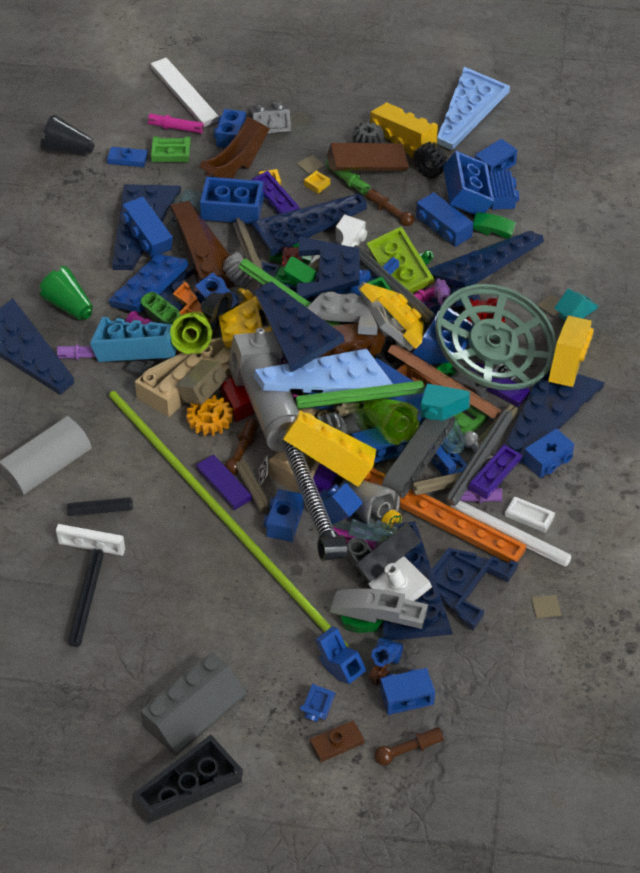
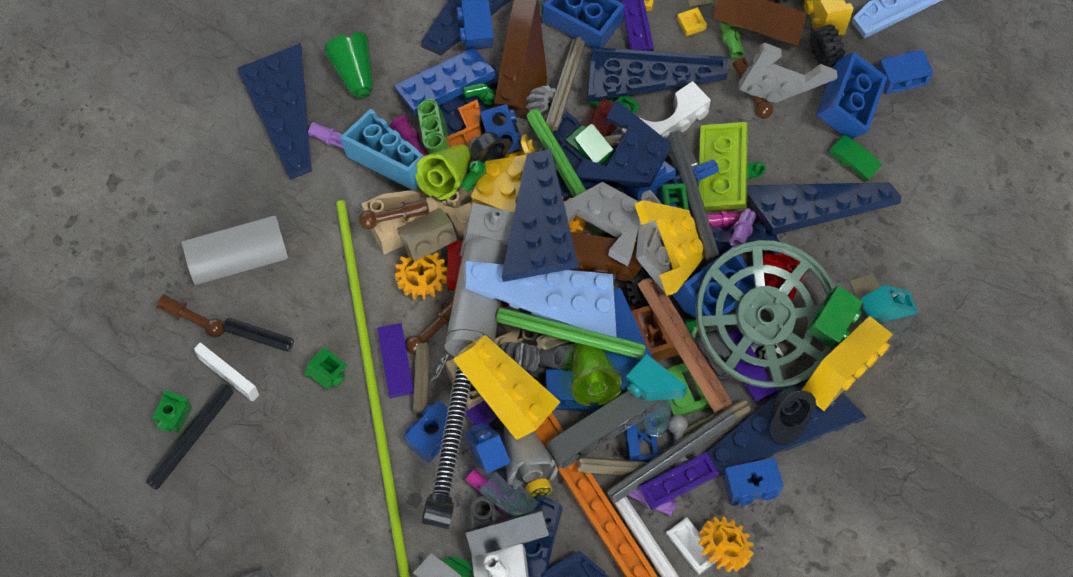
camera: 25 degrees right, 15 degrees up
dark grey tile [126,359,155,377] -> none
blue brick [416,192,473,247] -> none
blue brick [489,170,519,210] -> none
none -> green brick [152,390,192,434]
none -> reddish brown pin [156,294,225,338]
none -> green brick [304,347,347,390]
none -> reddish brown pin [359,198,429,230]
none -> green arm [460,160,486,192]
none -> green arm [462,83,496,105]
none -> light orange gear [698,516,754,572]
none -> light grey wing [739,43,837,103]
none -> black piece [770,386,816,444]
none -> green brick [806,285,863,347]

